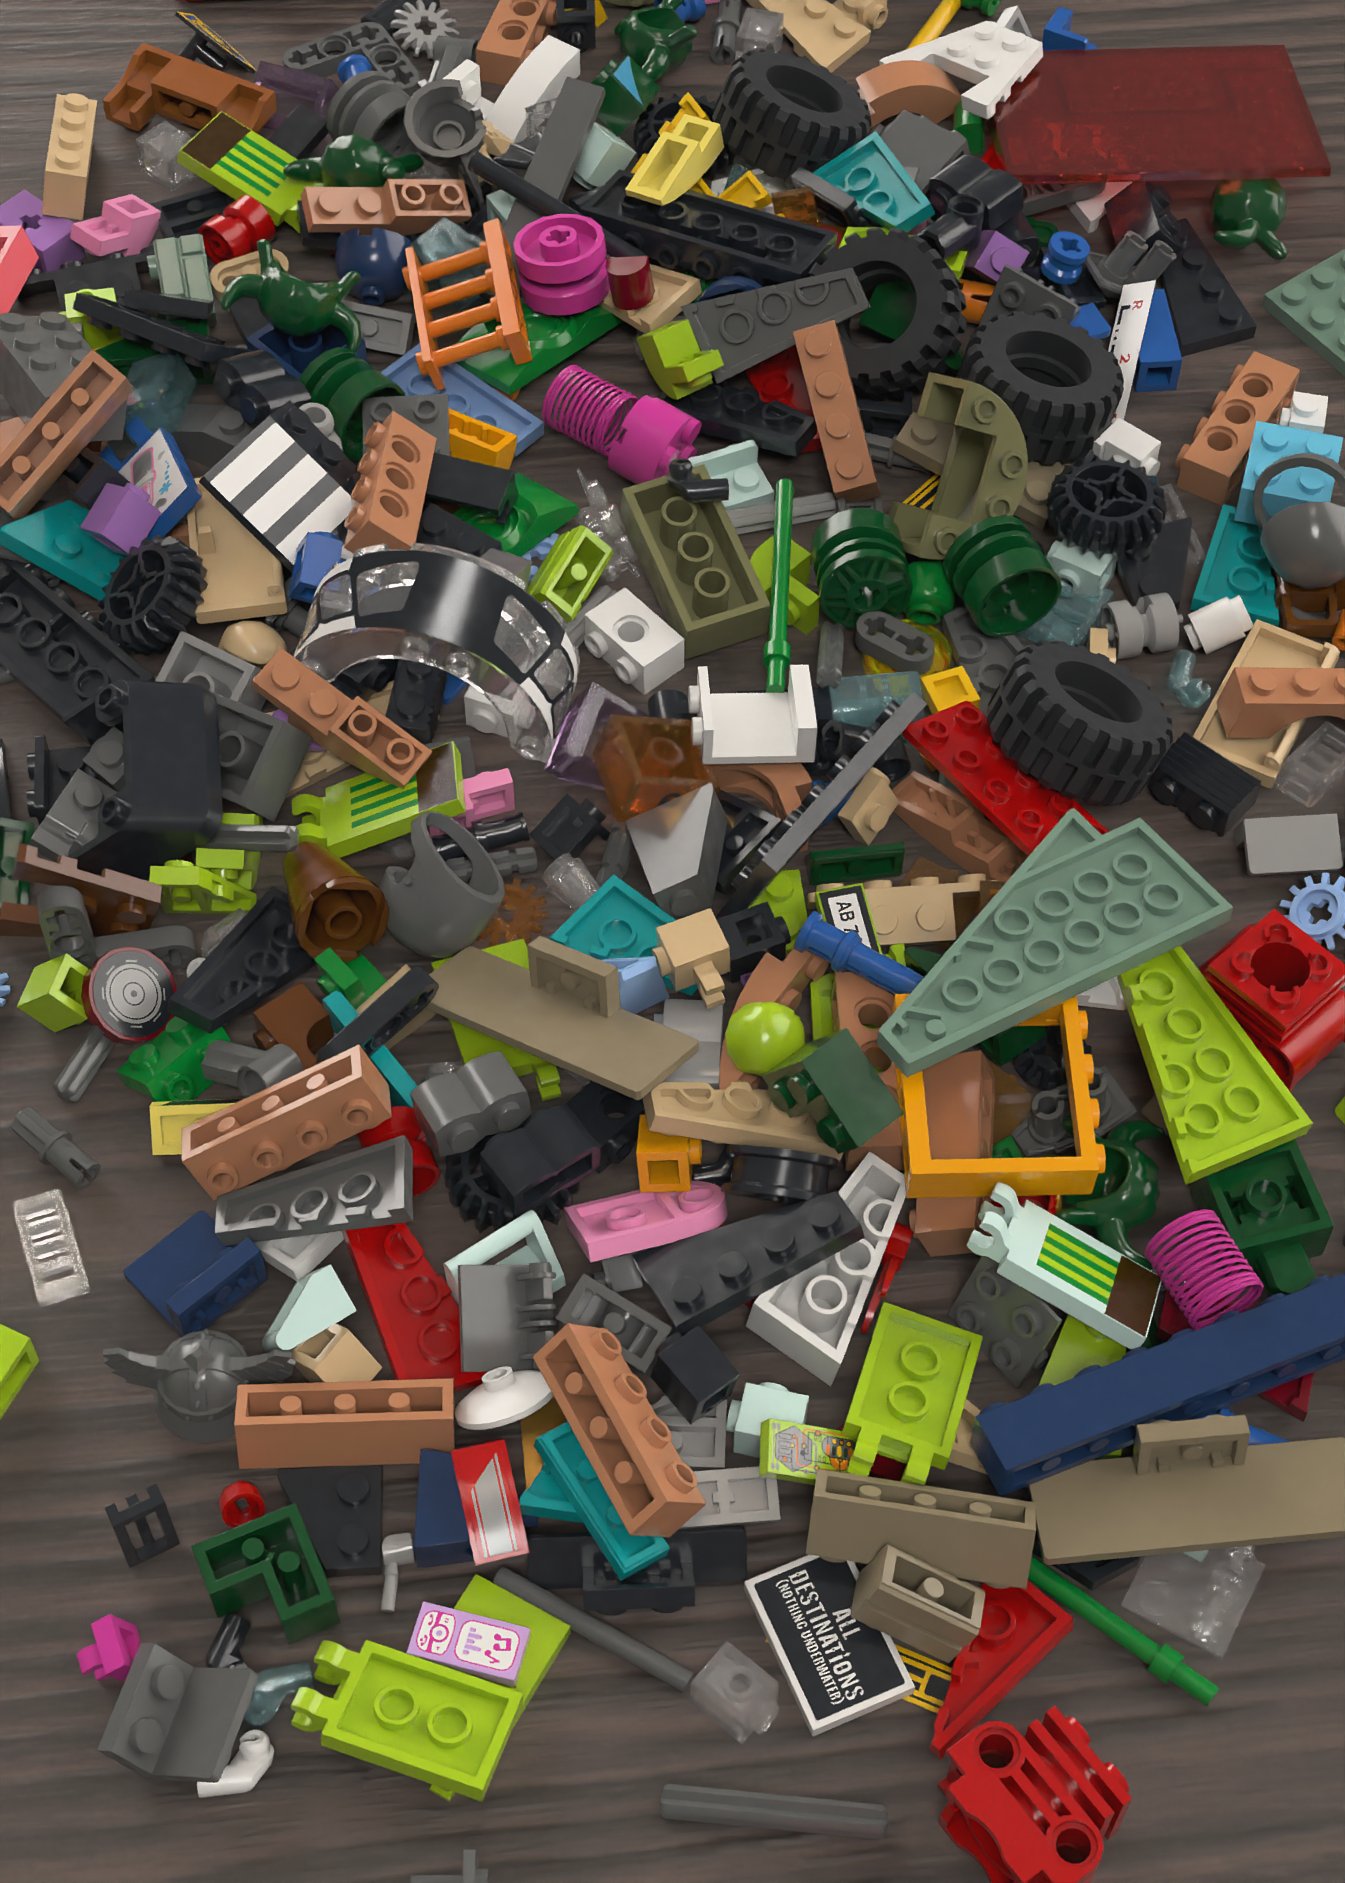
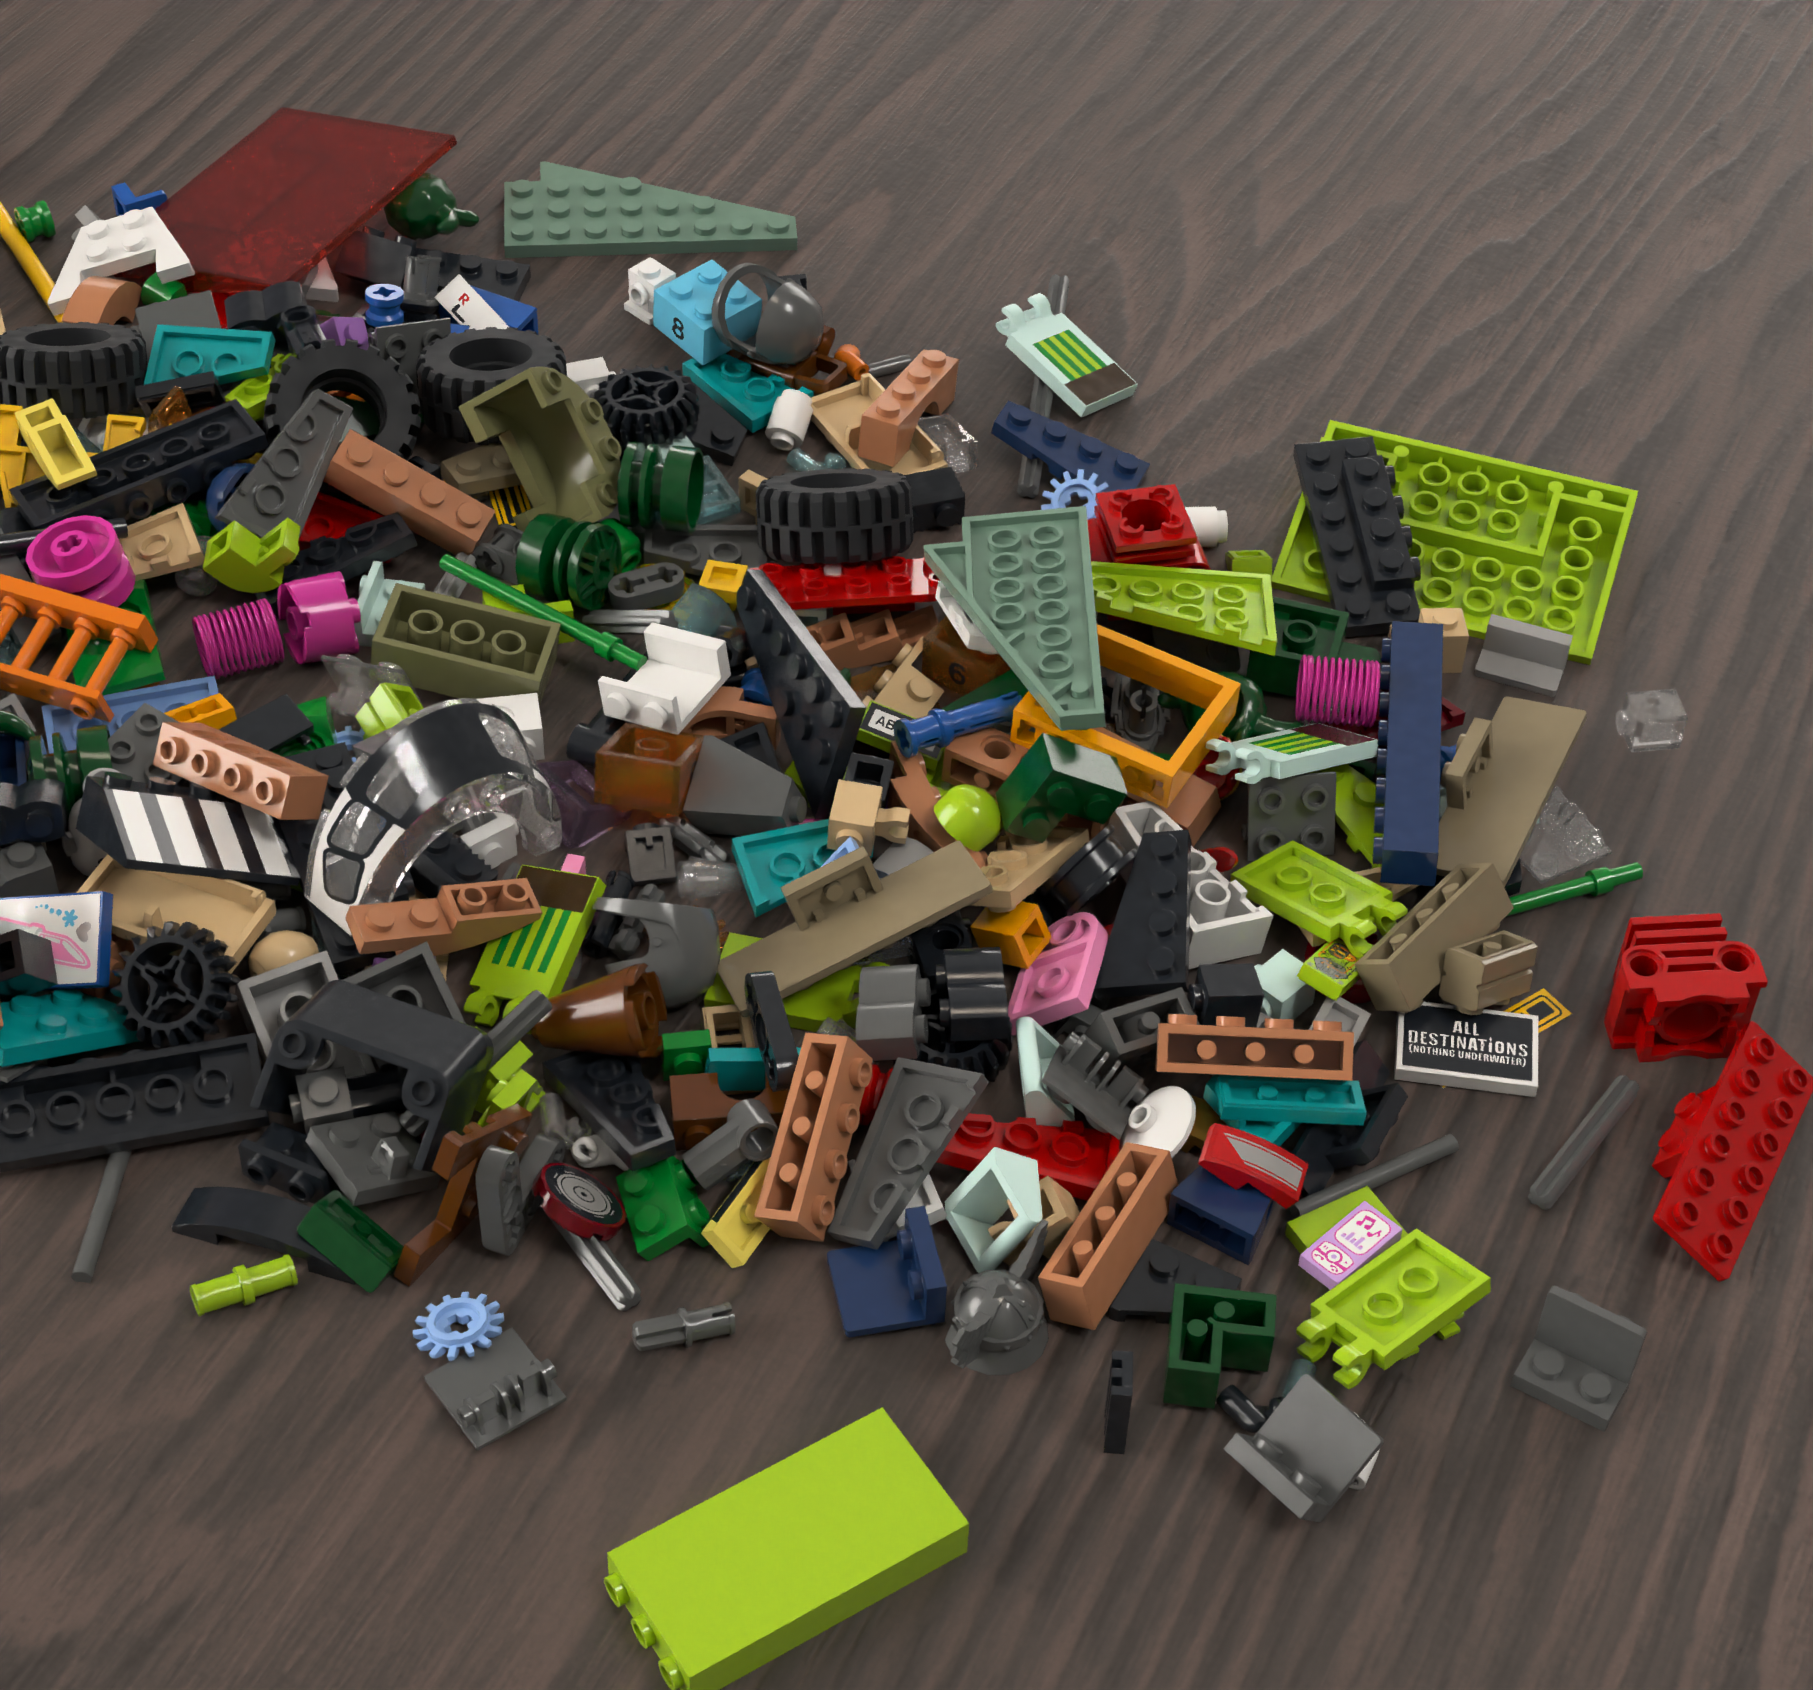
camera: 60 degrees left, 10 degrees down
clear slope [11,1189,91,1307] -> none
lime brick [17,953,88,1032] -> none
dark pink tile [76,1614,142,1682] -> none
medium lavender brick [80,482,161,556] -> none
red hinge [219,1480,265,1528] -> none
blue brick [288,531,346,609] -> none
light grey hand [381,1532,415,1613] -> none
dark red brick [605,256,655,310] -> none
black arm [667,458,729,502] -> none
clear brick [690,1641,780,1744] -> none
red wing [929,1581,1073,1760] -> none
light grey wheel [1100,592,1183,660] -> none
nougat brick [1175,351,1300,506] -> none
light grey panel [1233,814,1343,876] -> none

